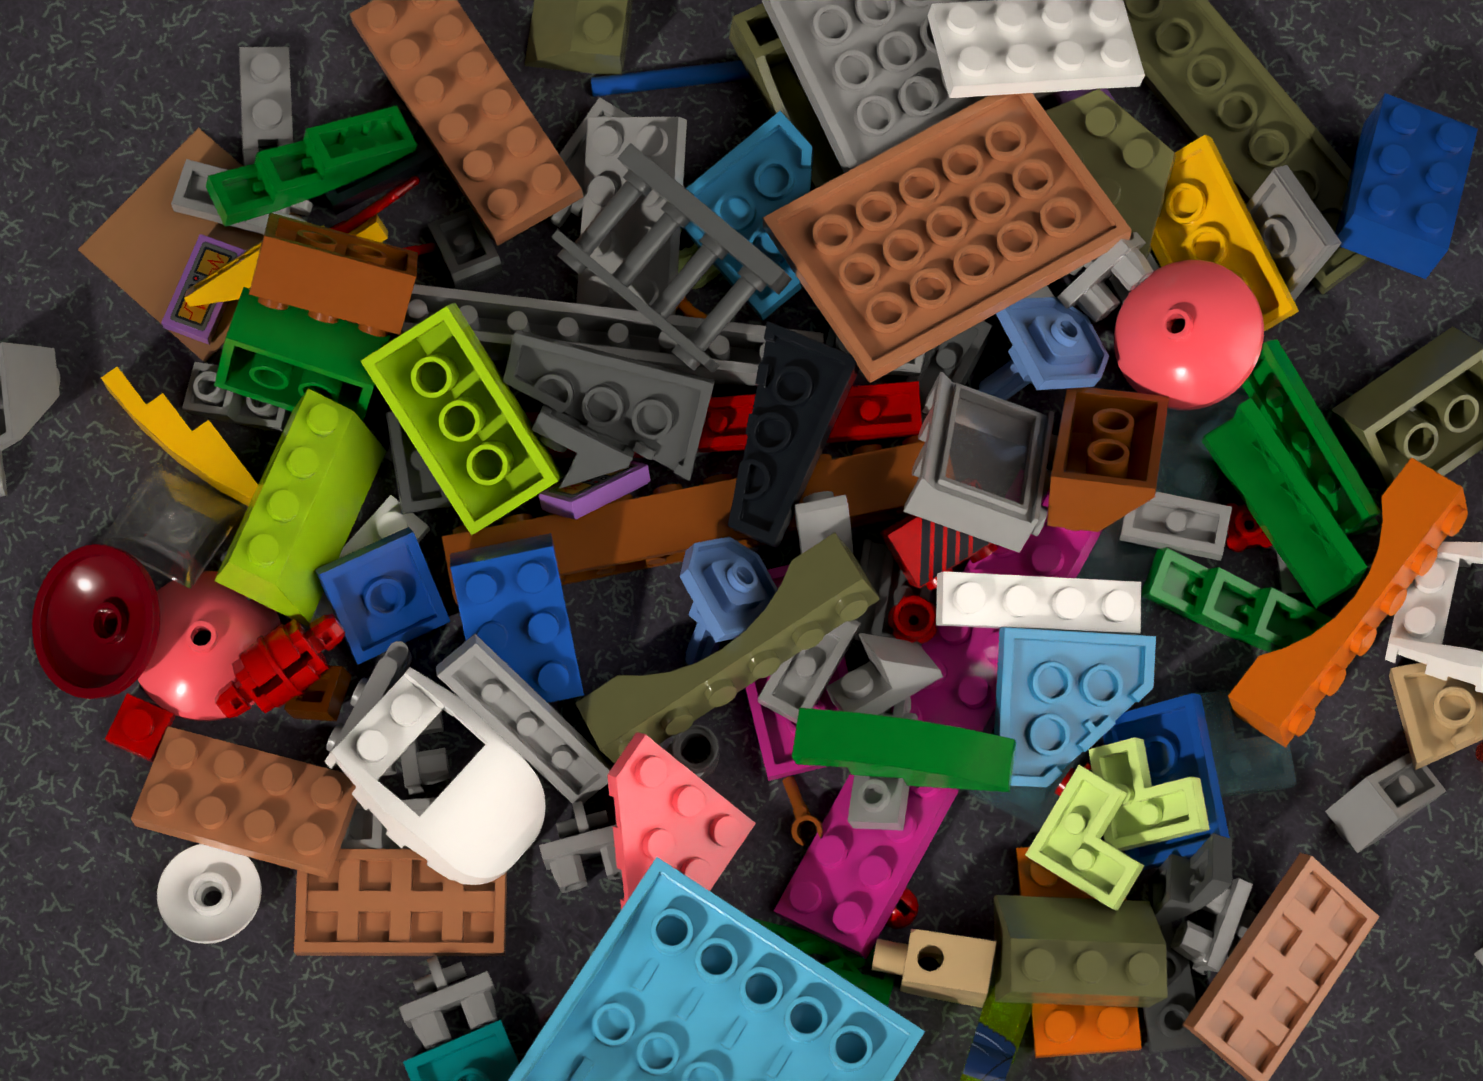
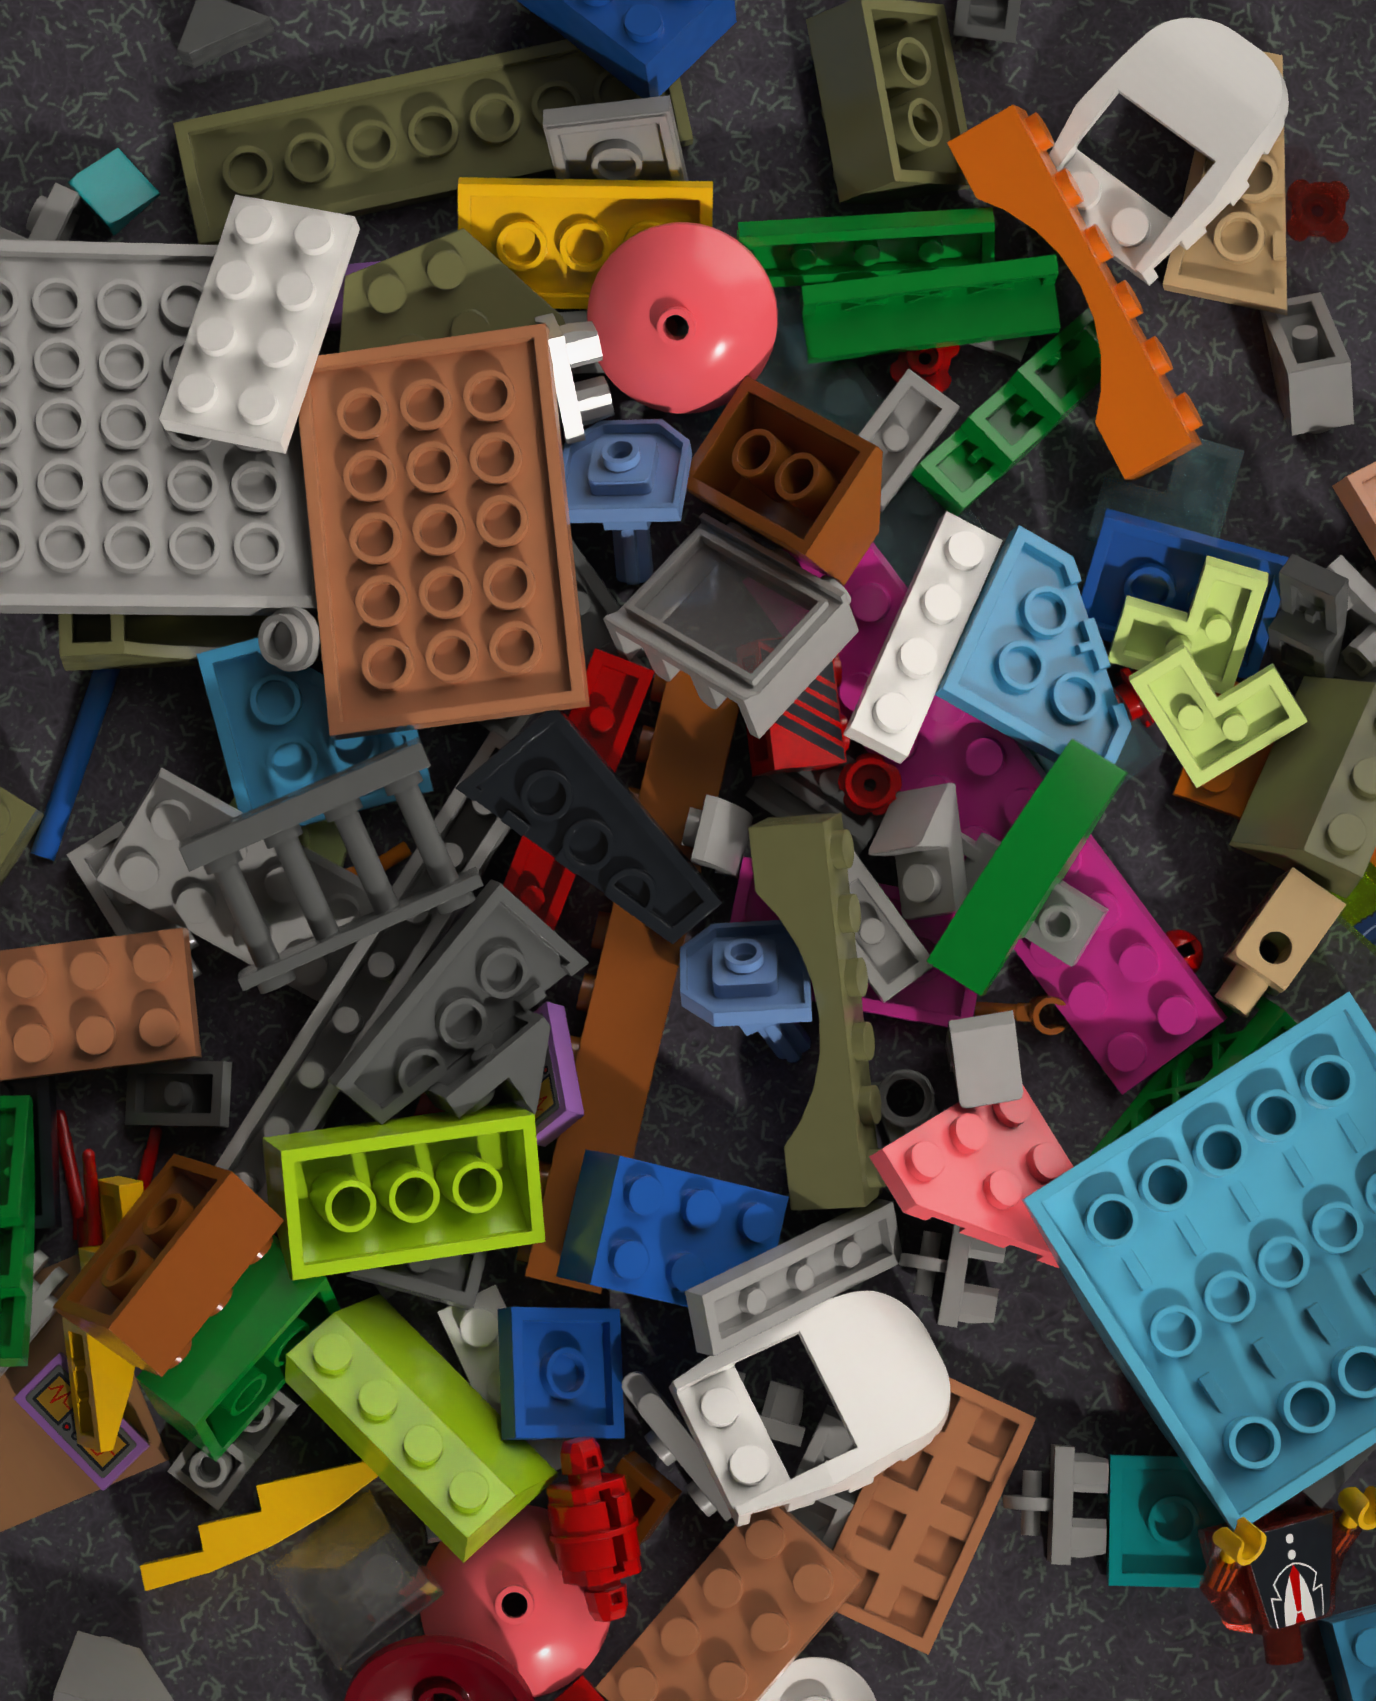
camera: 70 degrees left, 10 degrees up
none -> light grey plate [258,607,321,672]
none -> light grey slope [945,1010,1023,1109]

